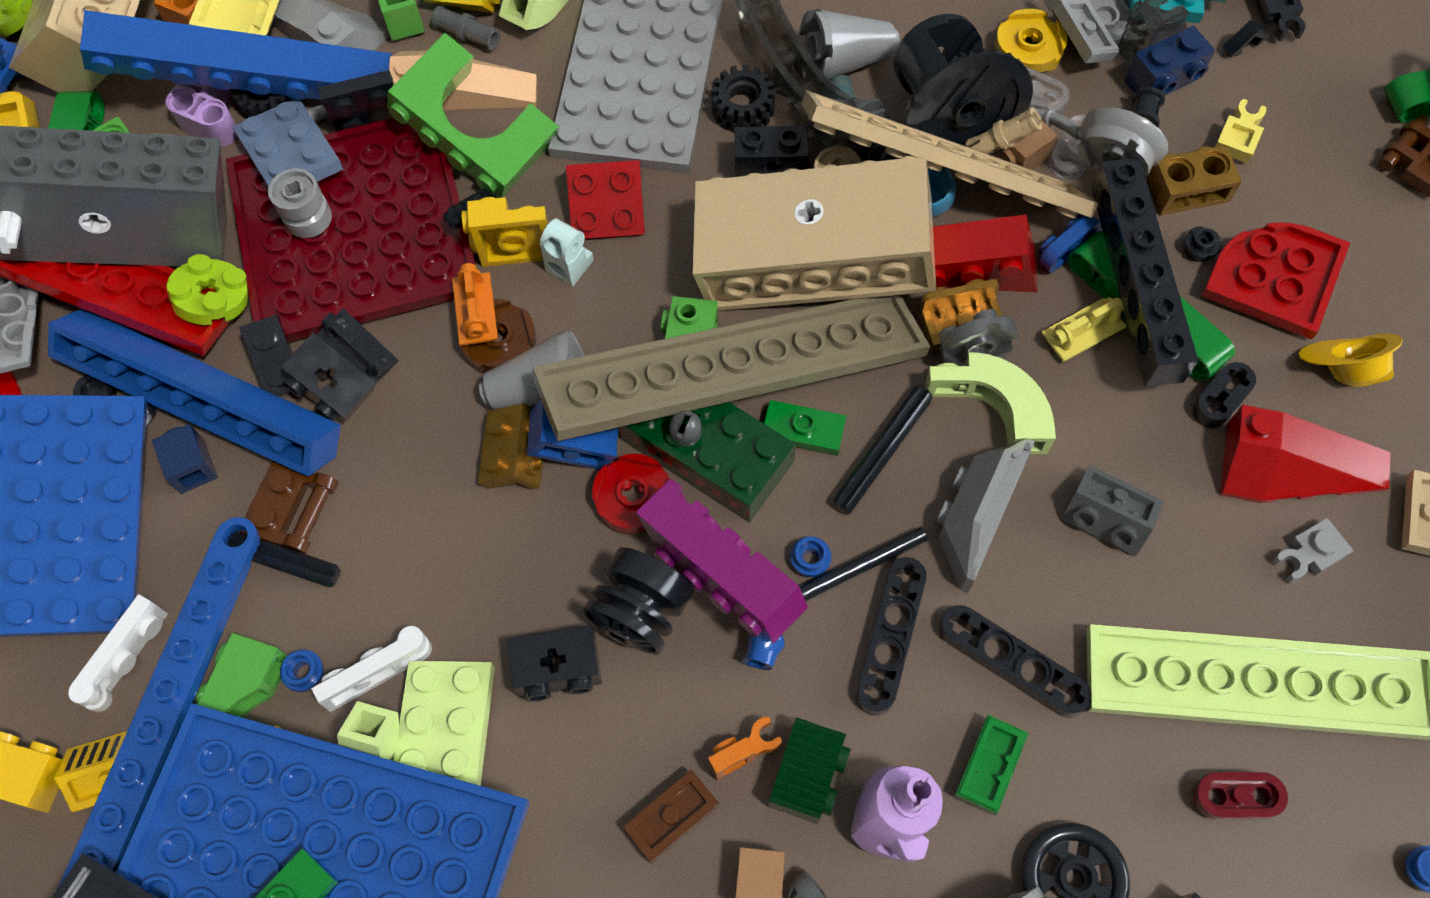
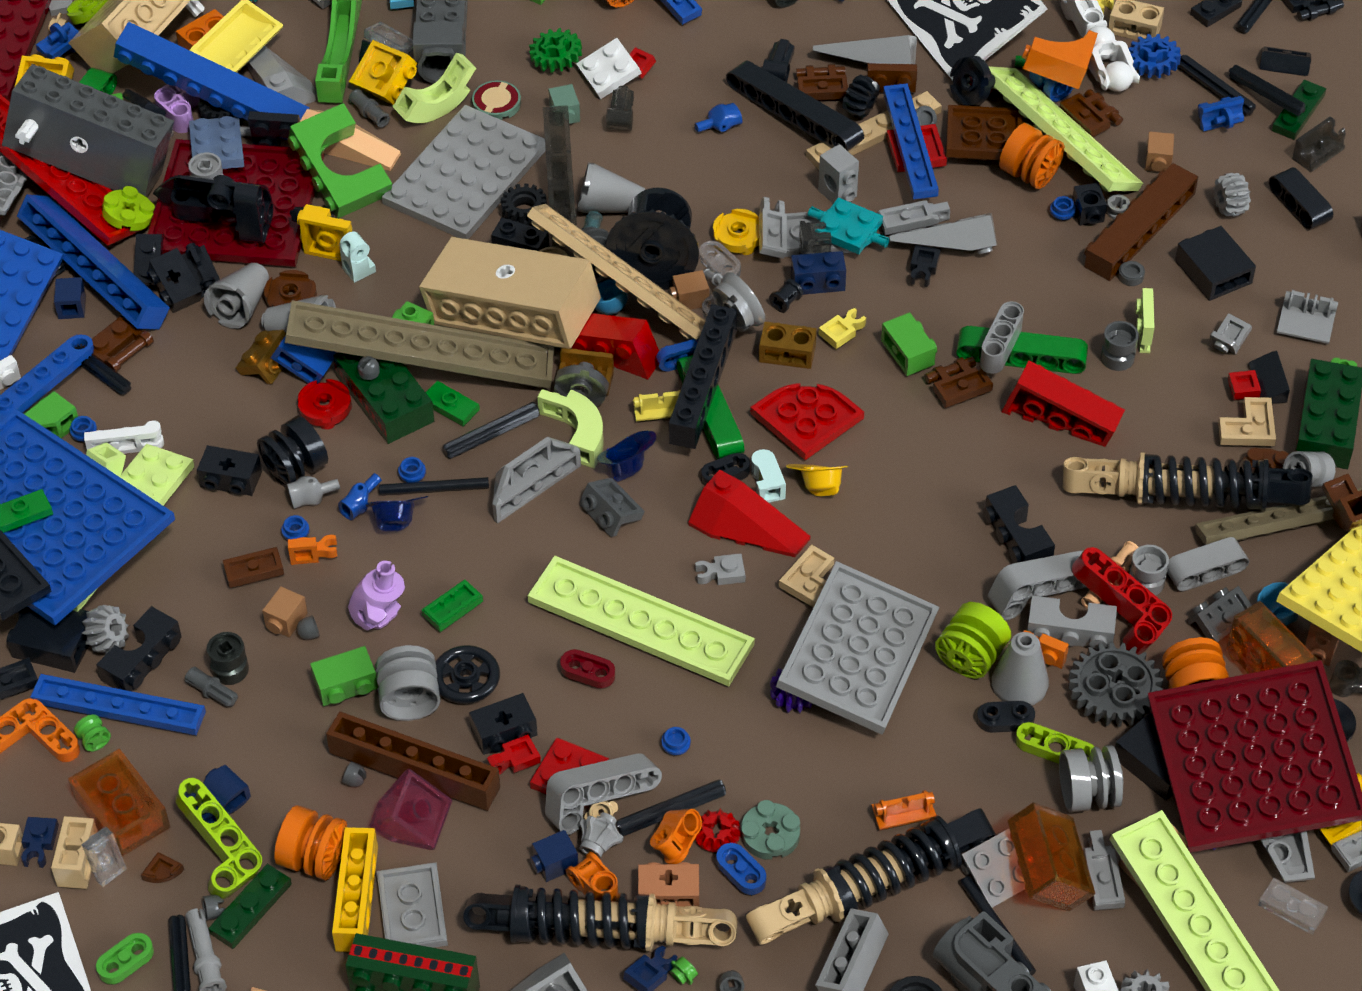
camera: 20 degrees right, 15 degrees down
orange hinge [452,263,498,346] -> none
red bracket [566,160,645,239] -> none
magenta wedge [636,478,808,644] -> none
dark green brick [768,717,851,824] -> none
black beam [856,557,927,716] -> none
black beam [939,605,1091,718] -> none
tan pin [965,107,1043,154] -> none
black plate [1183,226,1221,262] -> none
black tile [1222,20,1271,55] -> none
none -> black plate [122,89,166,116]
none -> black panel [153,175,273,244]
none -> light grey cone [204,263,269,328]
none -> blue plate [281,515,310,540]
none -> light grey piece [287,476,340,509]
none -> clear blue piece [365,496,429,531]
none -> clear blue piece [597,430,657,482]
none -> light aqua leg [751,449,786,503]
none -> bright green brick [881,312,937,376]

